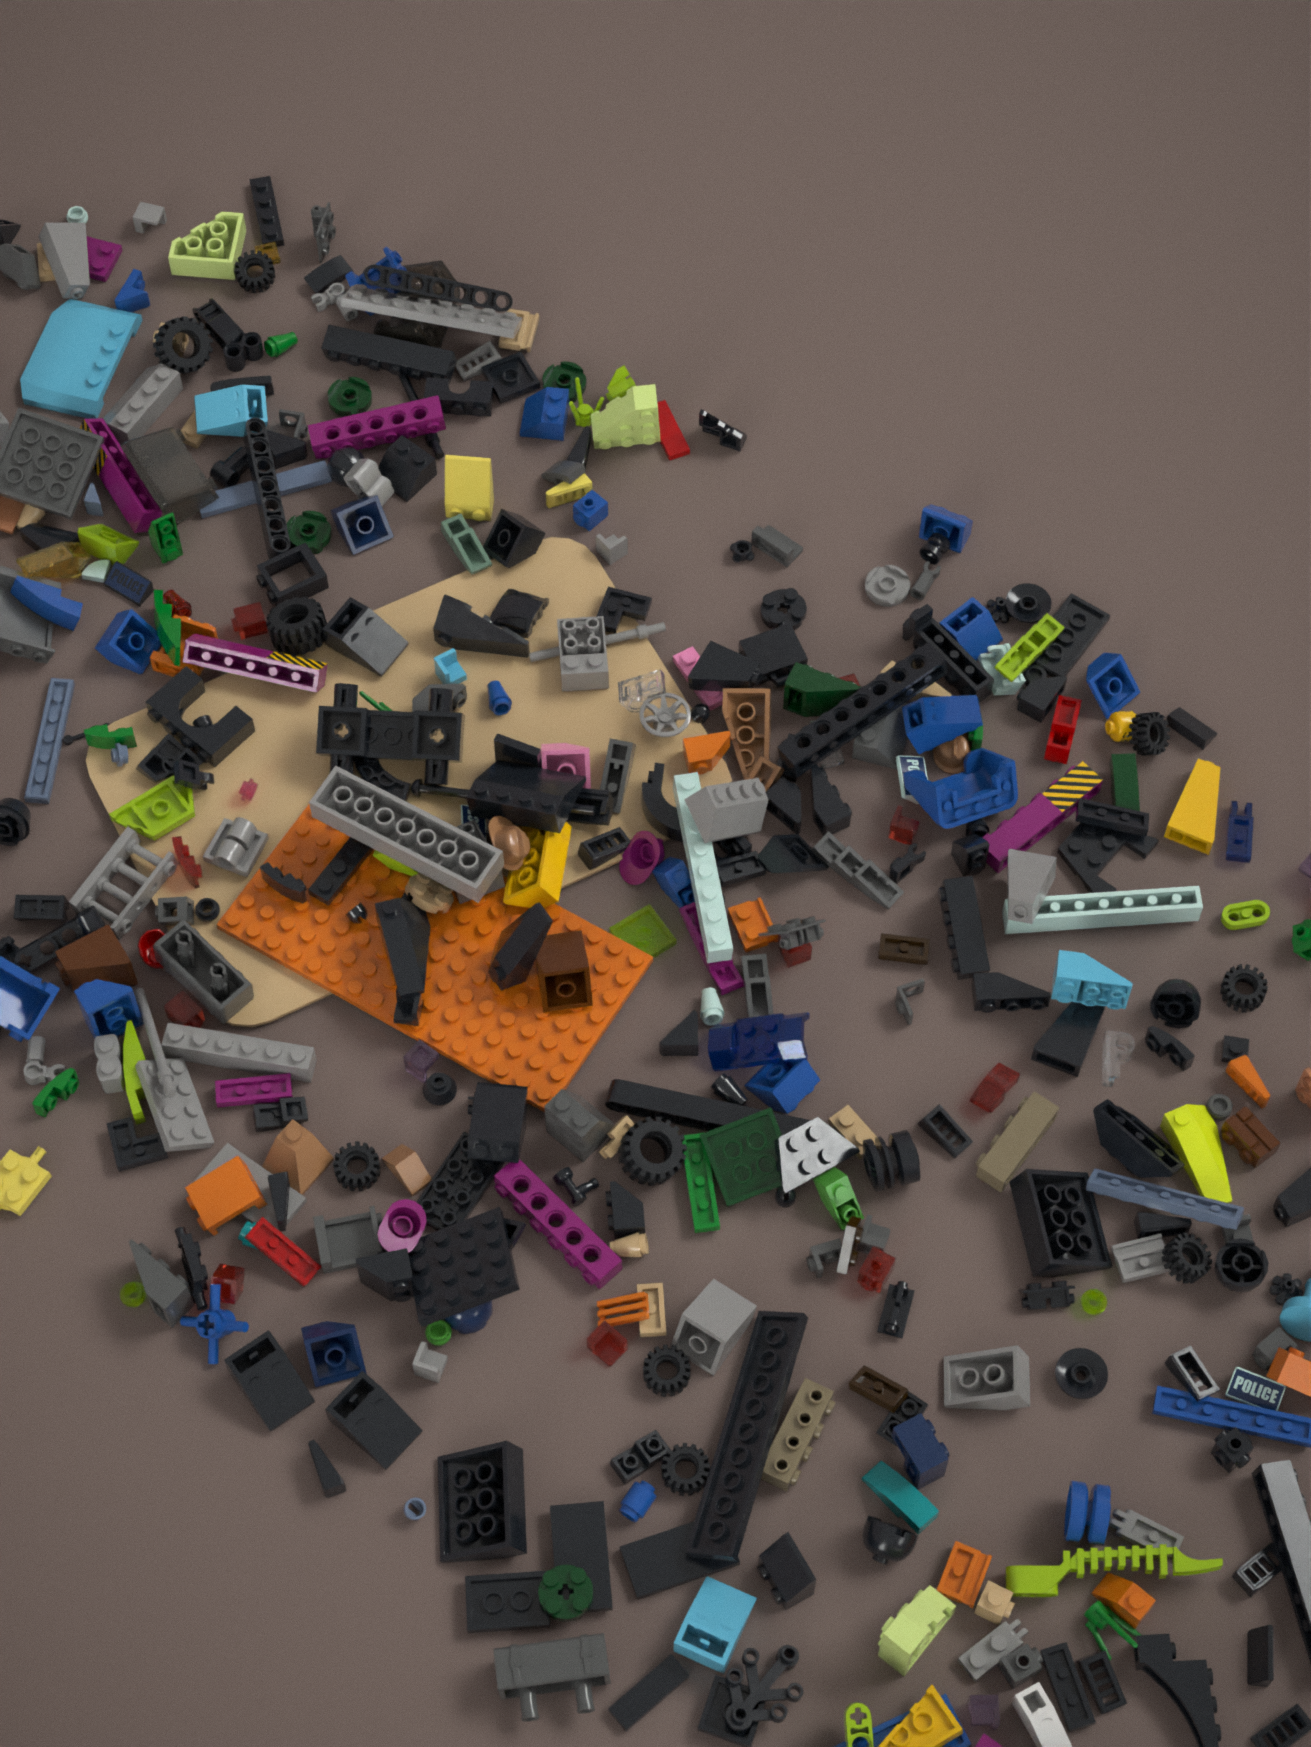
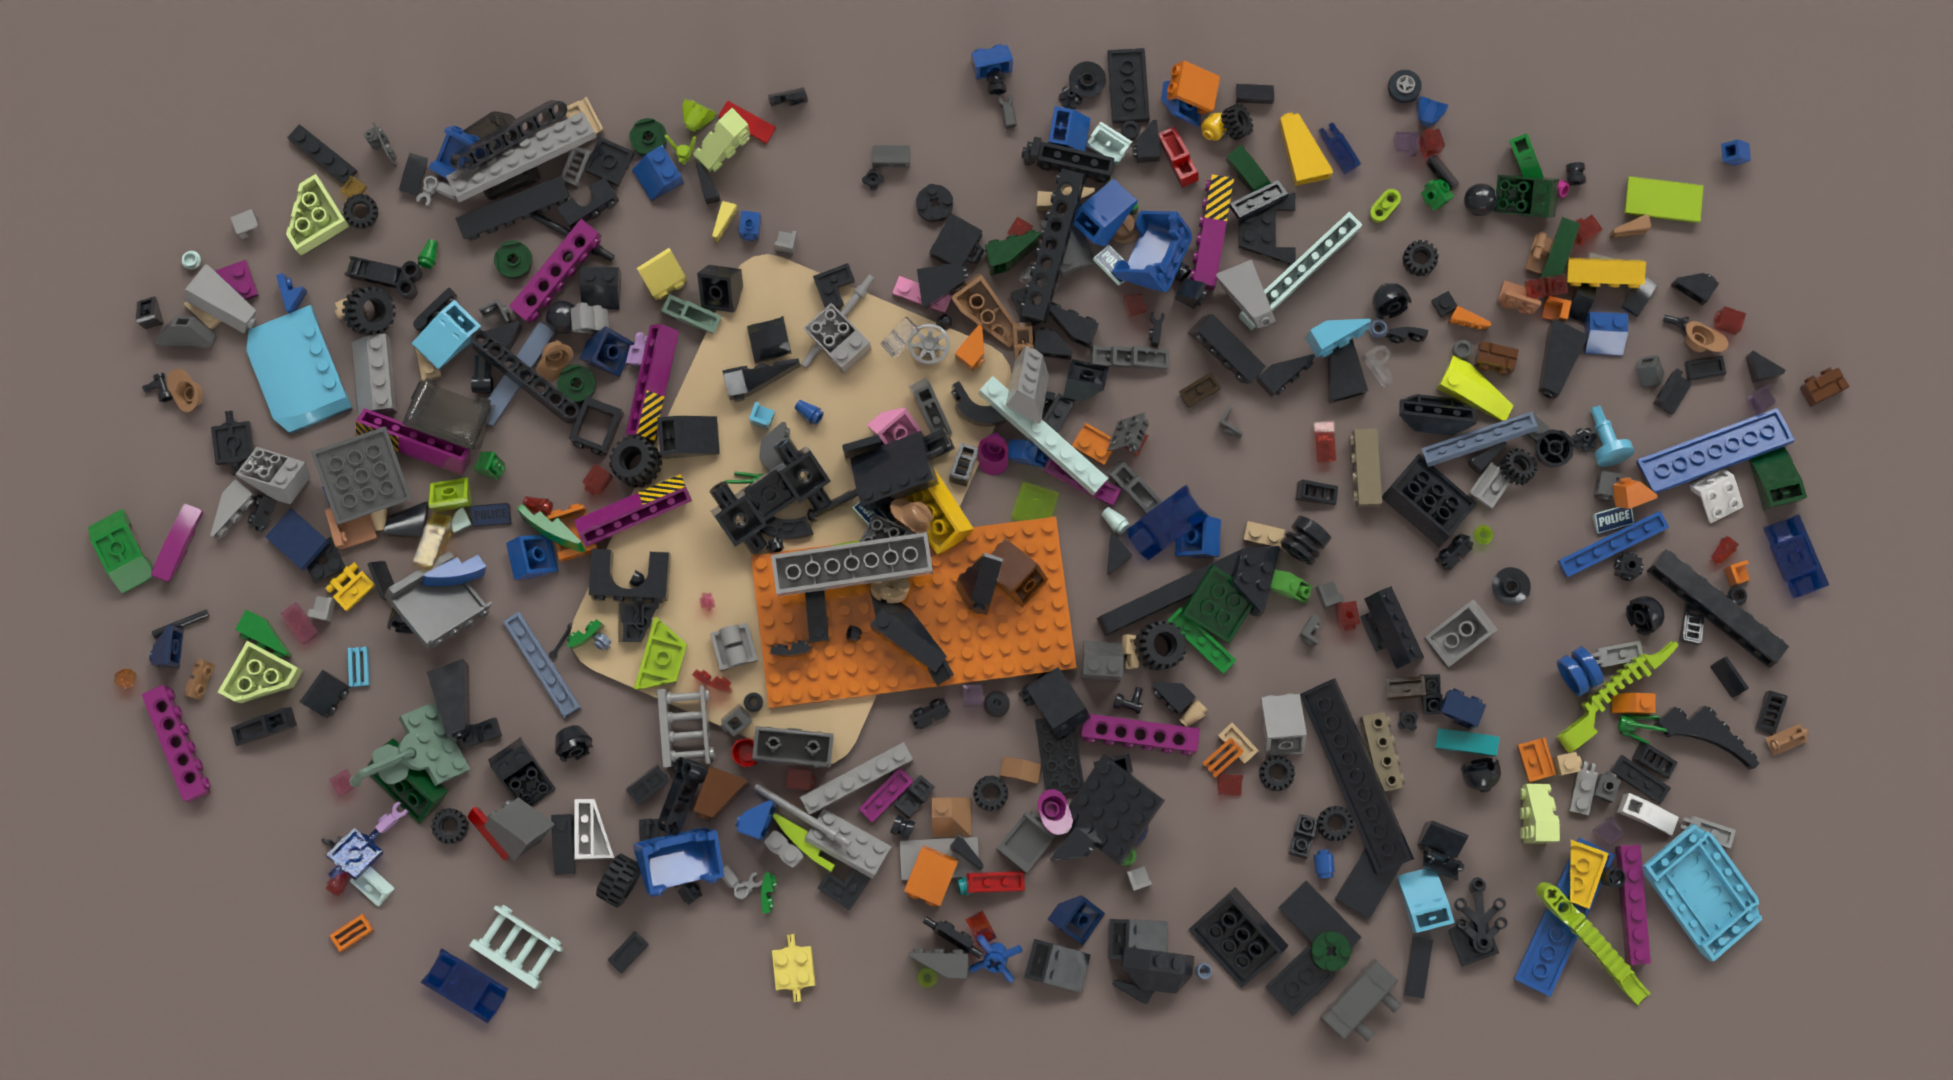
camera: 40 degrees left, 20 degrees up
sand blue slope [84,483,104,516] -> none
black plate [174,759,214,790] -> none
dark grey slope [541,460,586,484] -> none
black cone [711,1073,748,1106] -> none
plate [837,1216,864,1275] -> none
light grey tile [865,565,910,607] -> none
lime slope [994,613,1065,682] -> none
black slope [1164,1346,1220,1402] -> none
none -> medium nougat piece [536,340,573,382]
none -> magenta brick [625,324,679,441]
none -> lavender plate [626,332,647,366]
none -> black wheel [890,815,915,840]
none -> black hinge [909,698,951,730]
none -> black wedge [1121,947,1195,994]
none -> orange panel [1167,61,1220,115]
none -> black slope [1364,586,1424,669]
none -> sand blue plate [1369,319,1388,338]
none -> black plate [1398,710,1418,731]
none -> black hinge [1423,850,1464,880]
none -> black cylinder [1626,596,1665,636]

